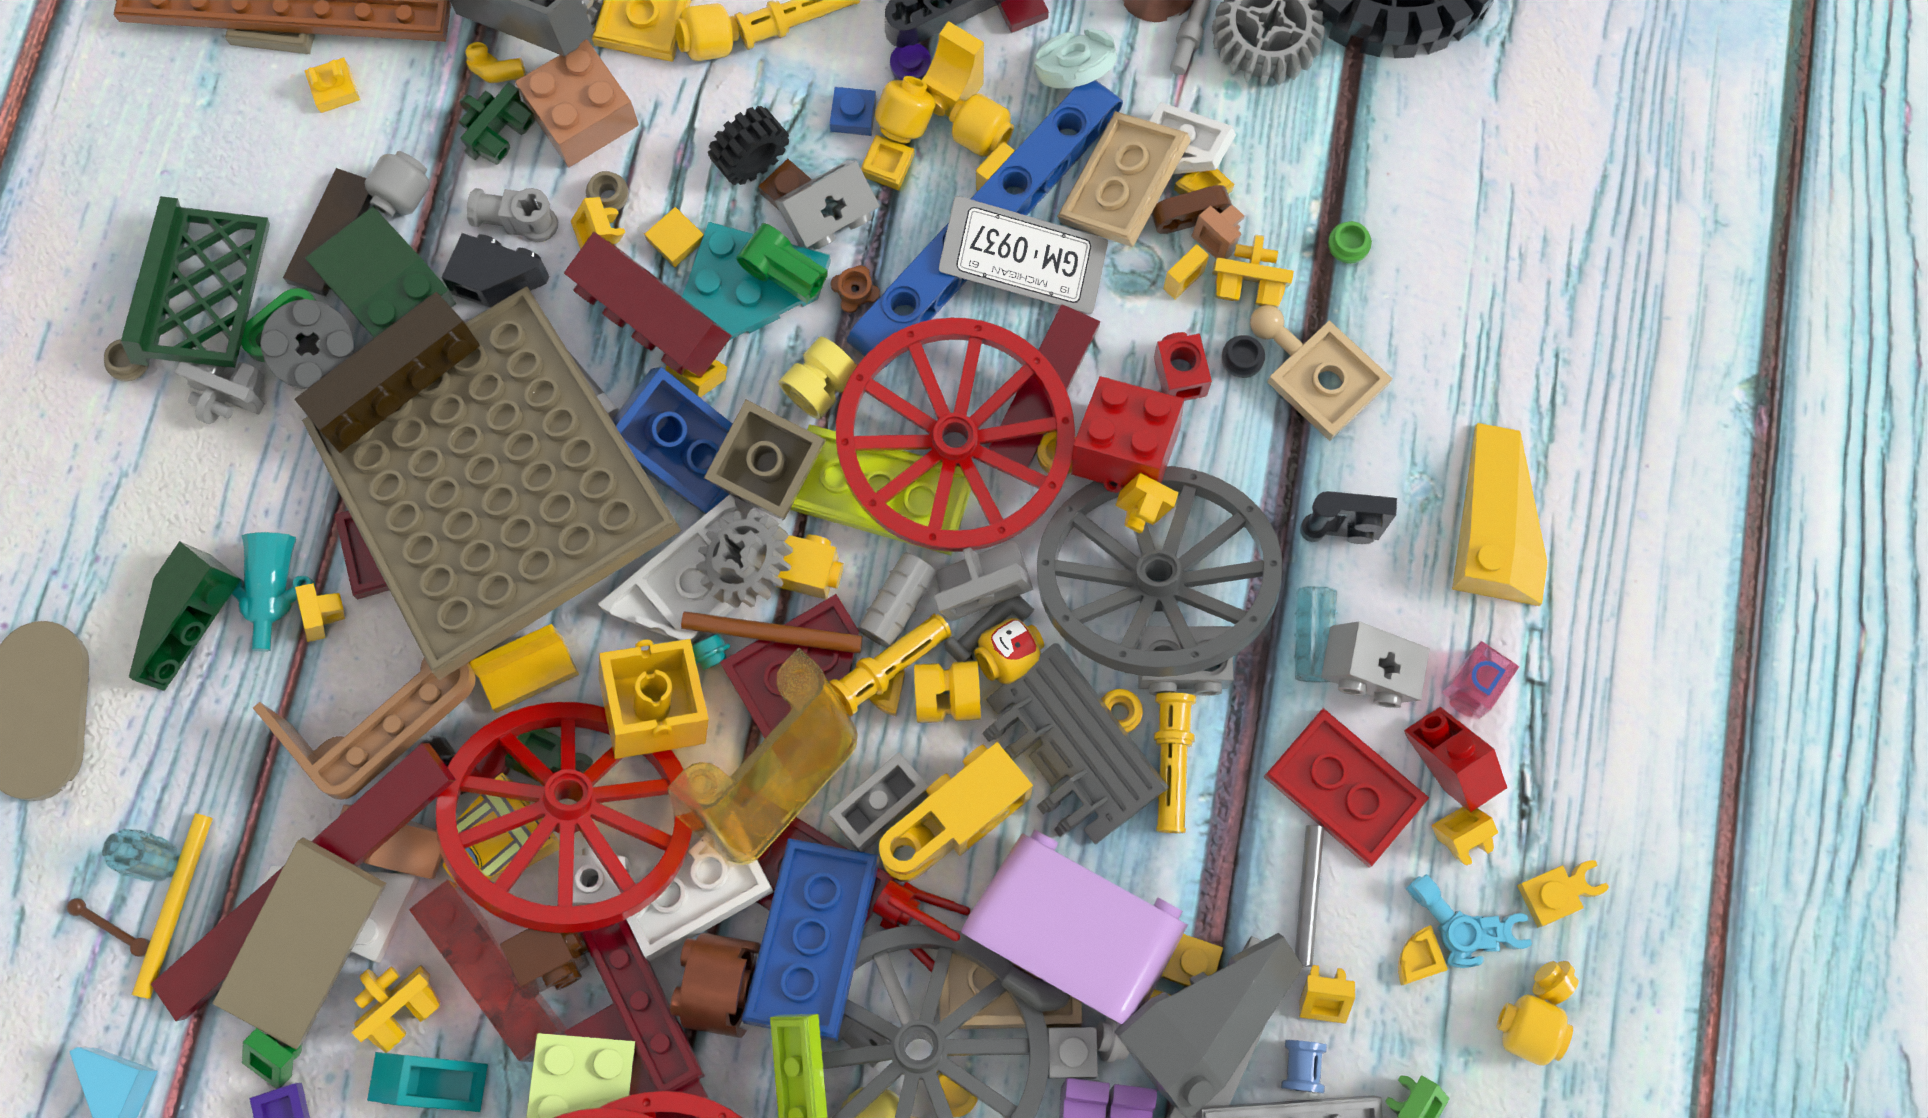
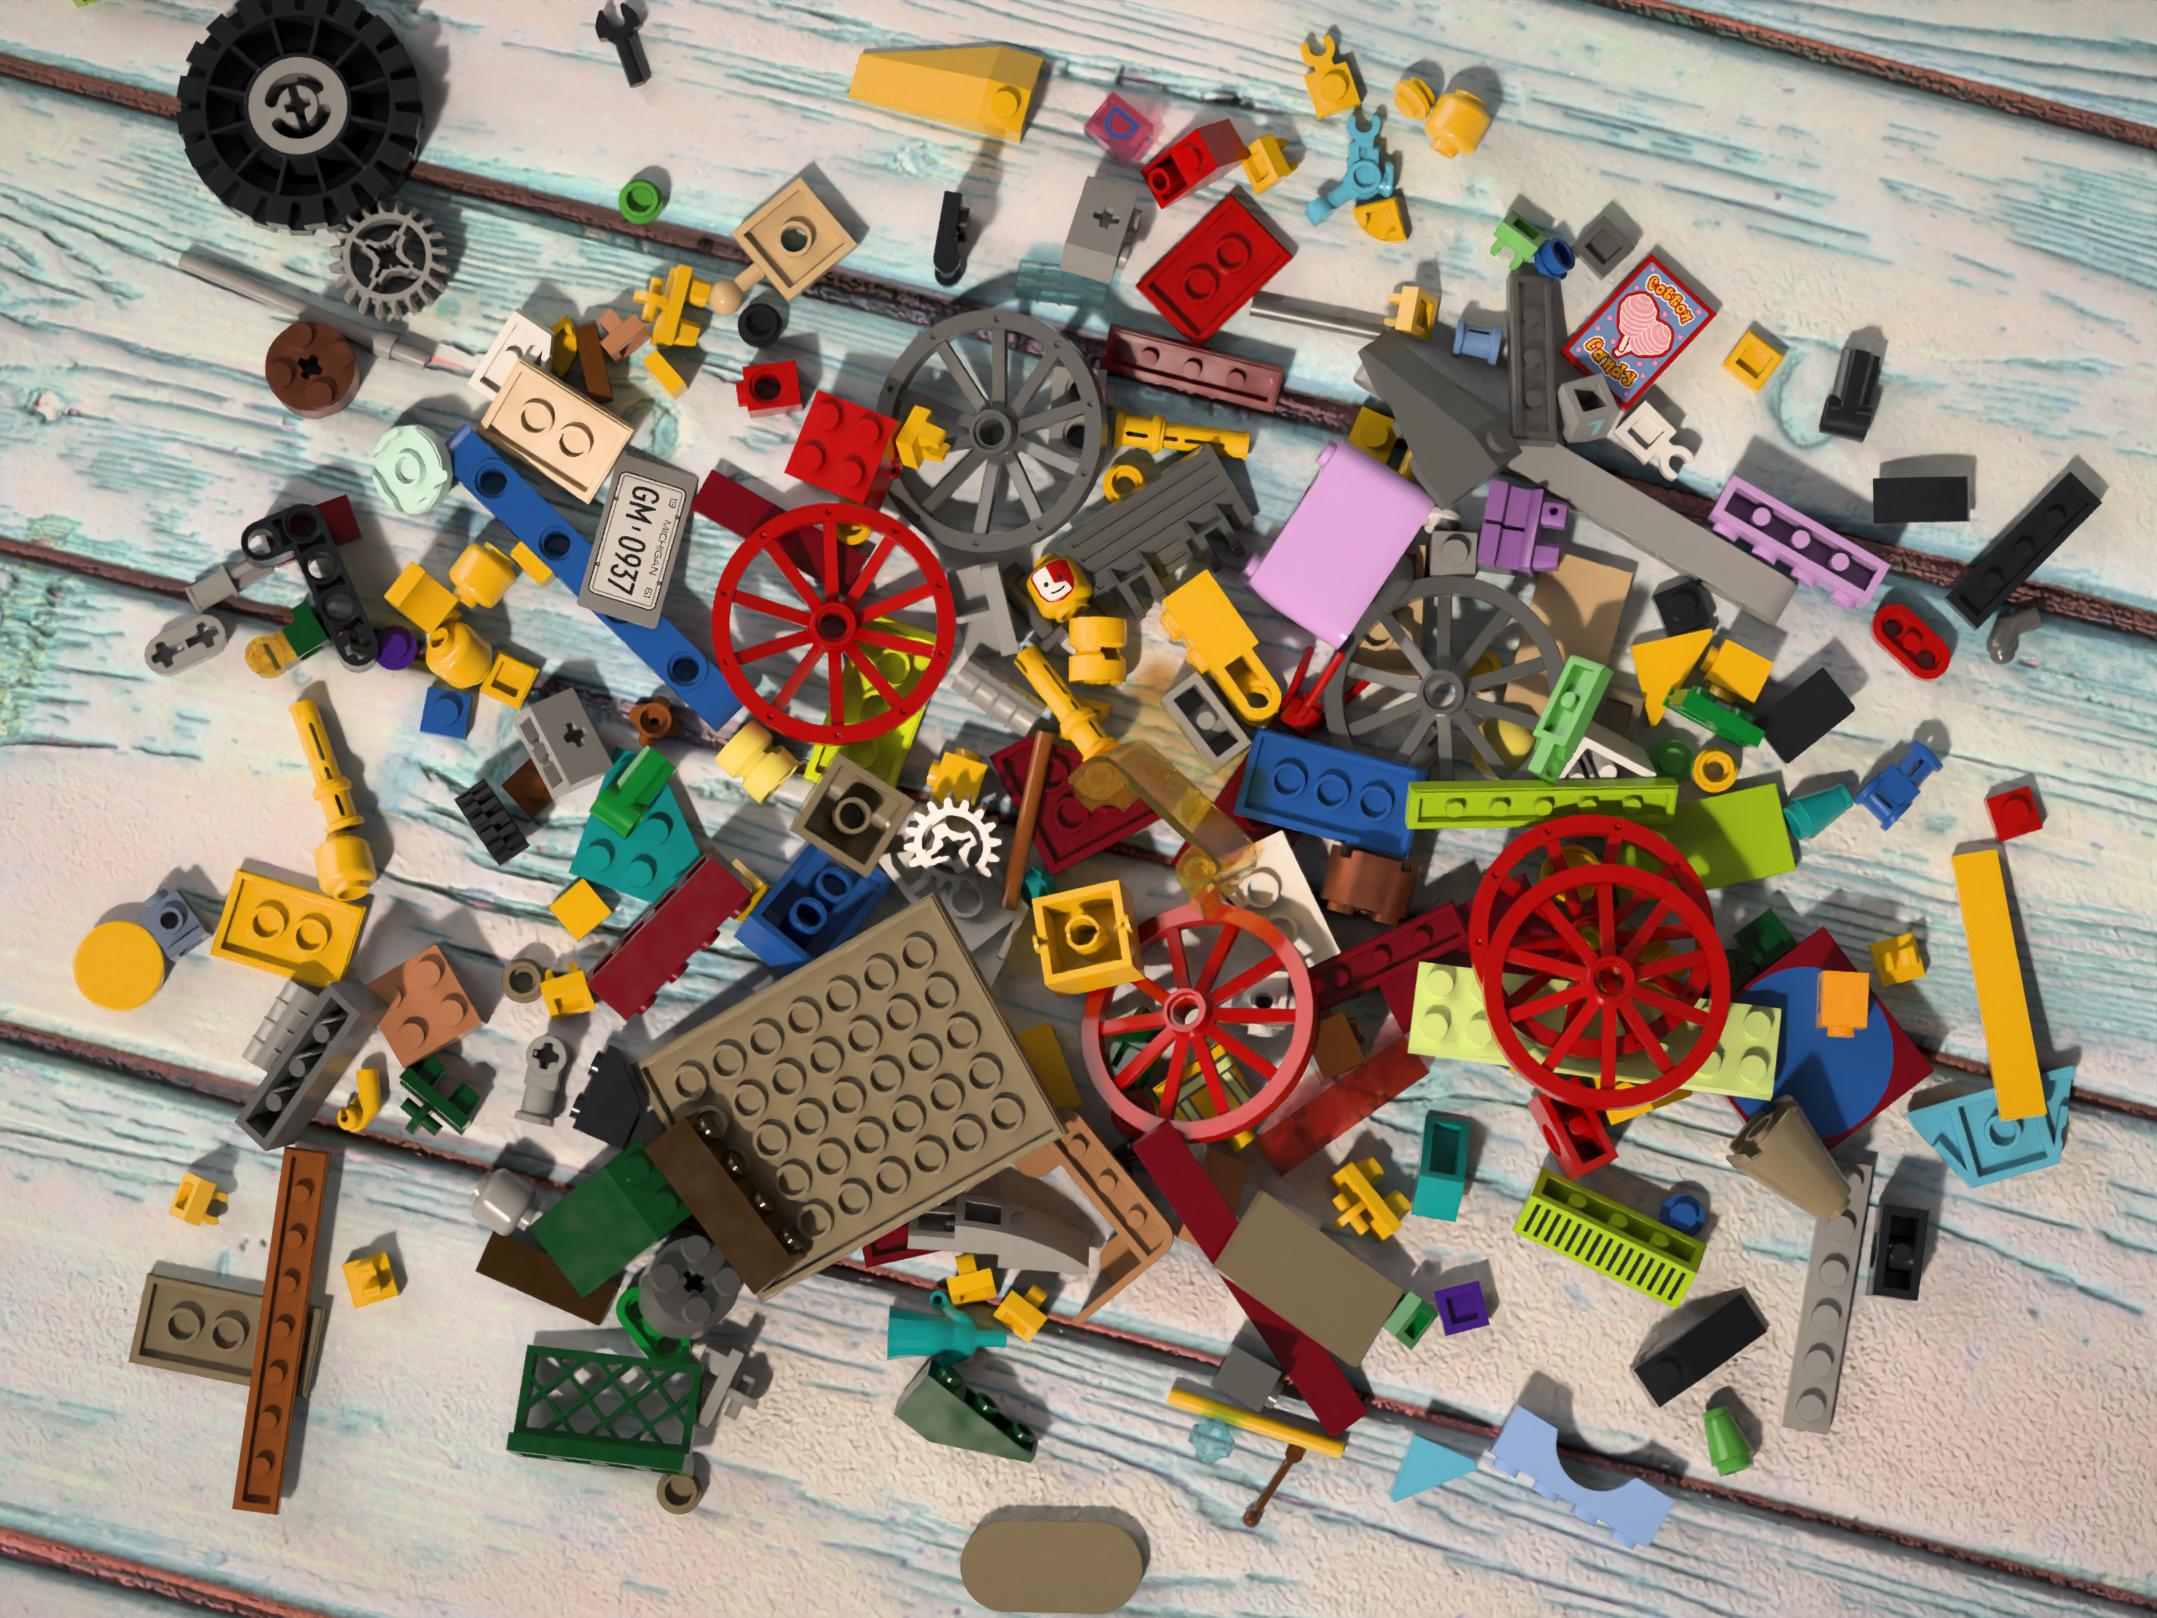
camera: 90 degrees left, 10 degrees up
none -> black bar [595,3,646,88]
none -> light grey slope [907,1194,1090,1274]
none -> yellow tile [993,1284,1048,1343]
none -> dark red tile [1100,323,1285,412]
none -> dark grey brick [1209,1345,1284,1413]

